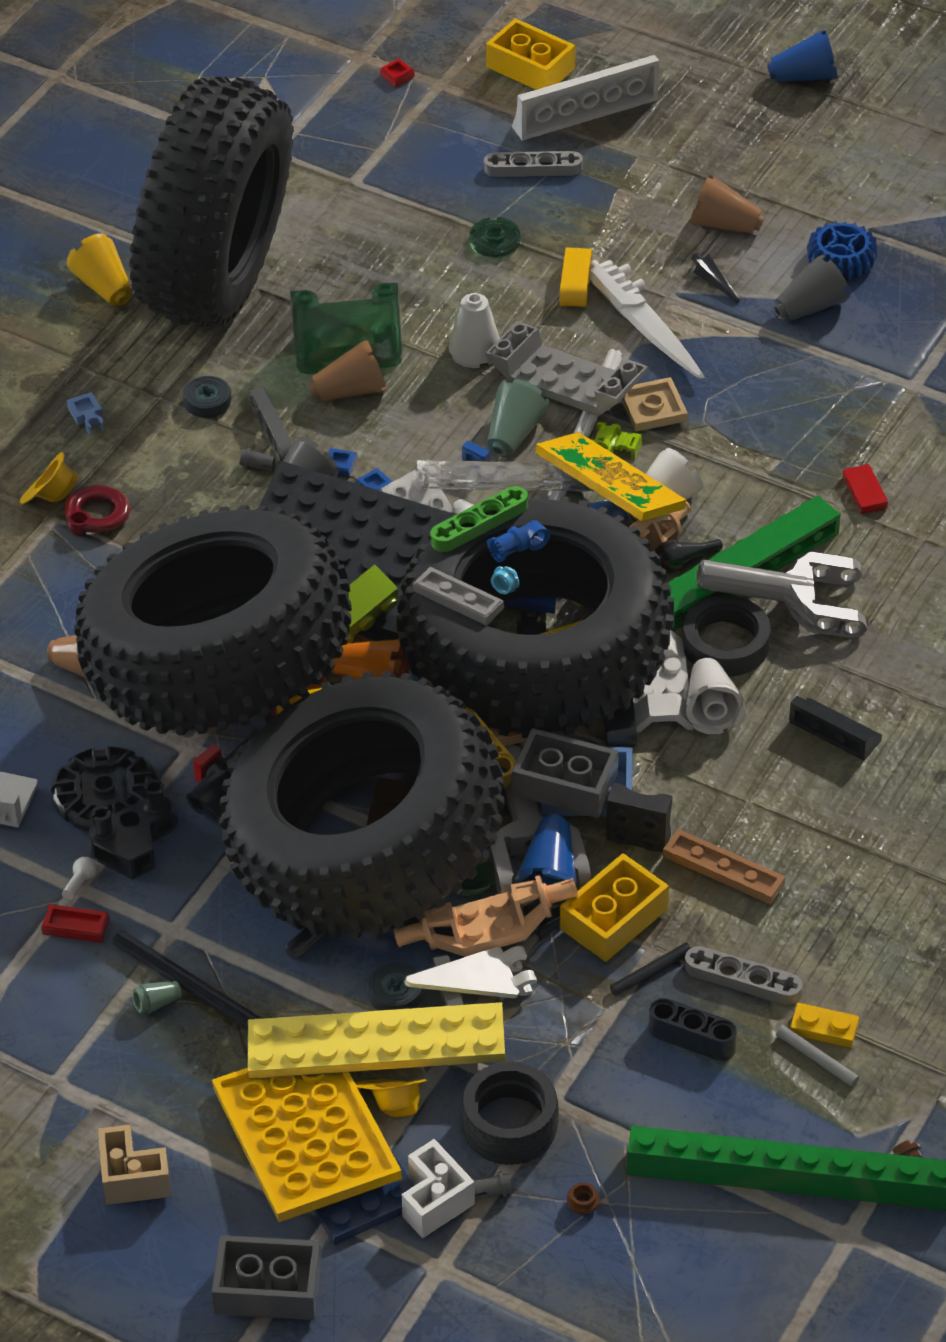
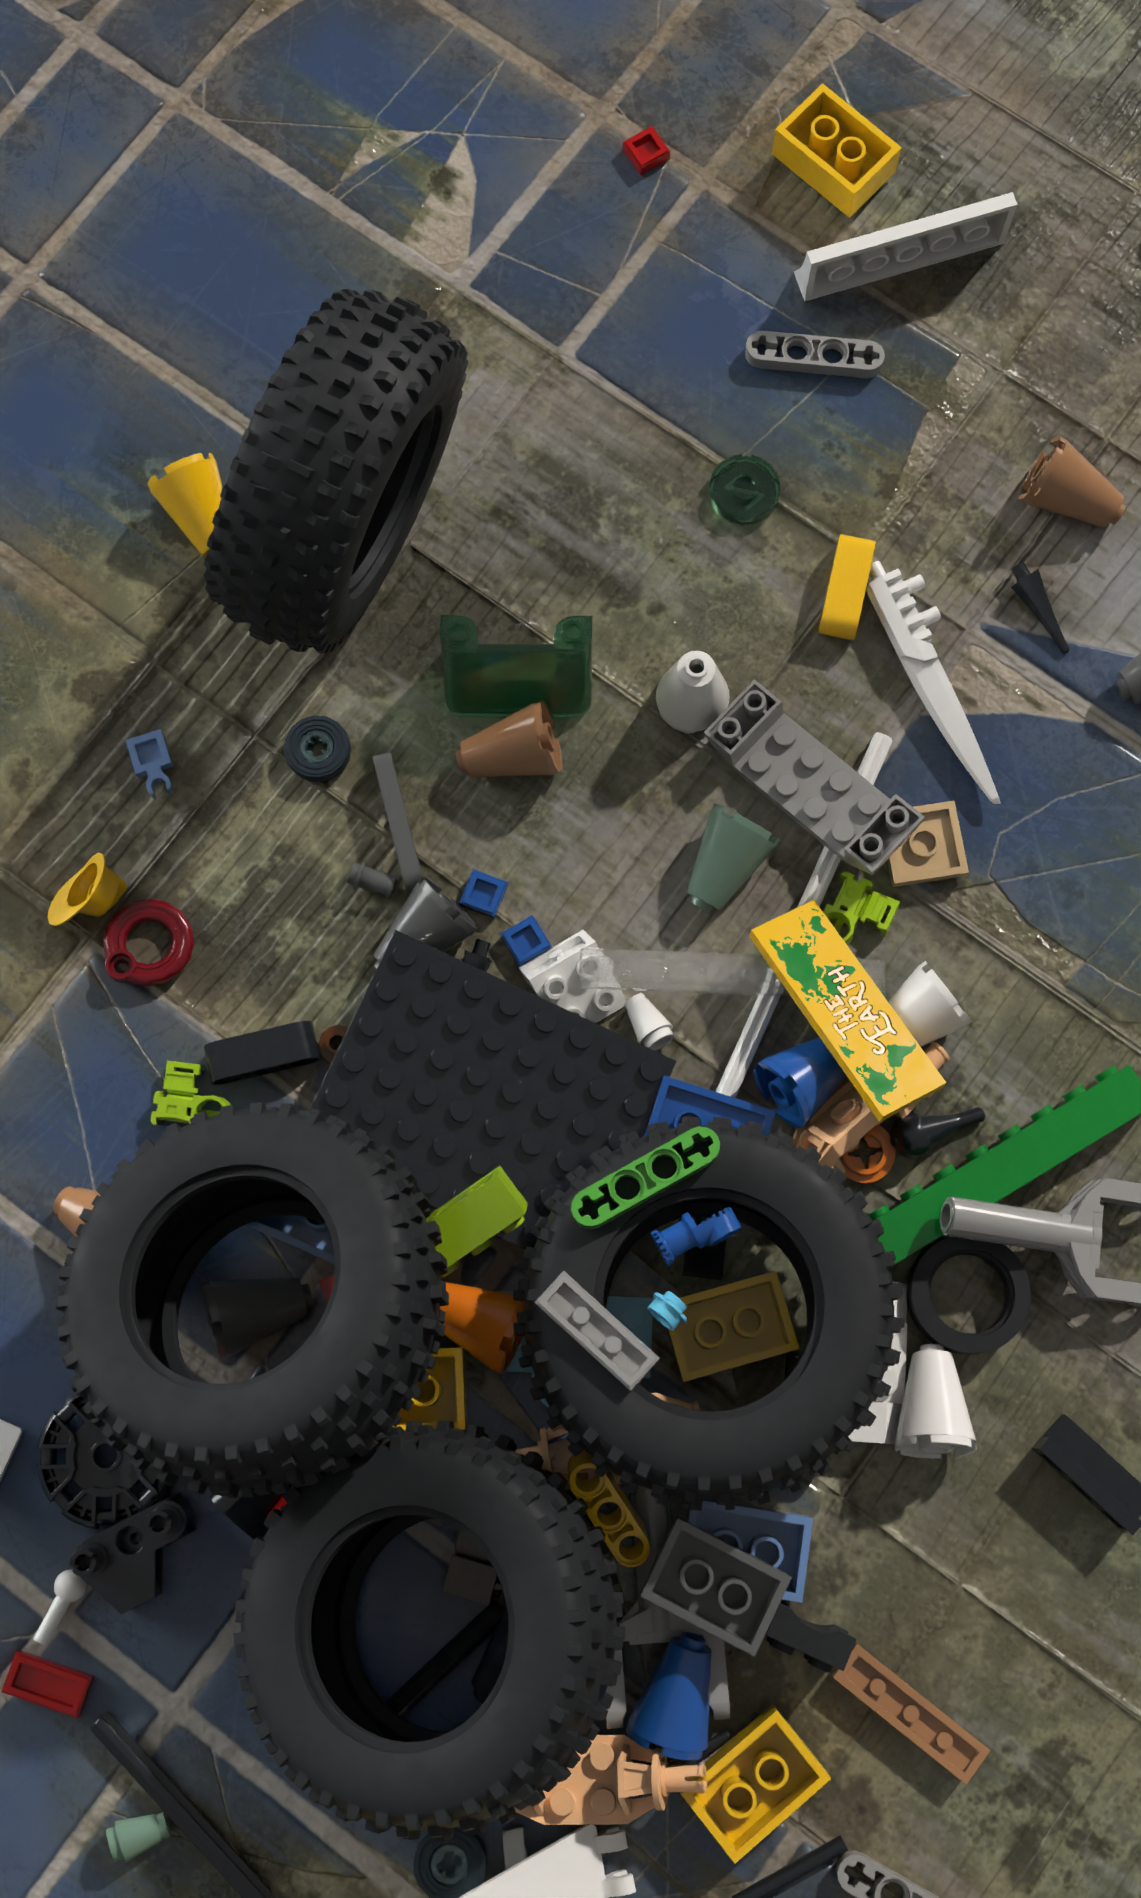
camera: 10 degrees right, 30 degrees up
blue tile [462,441,490,477] -> none

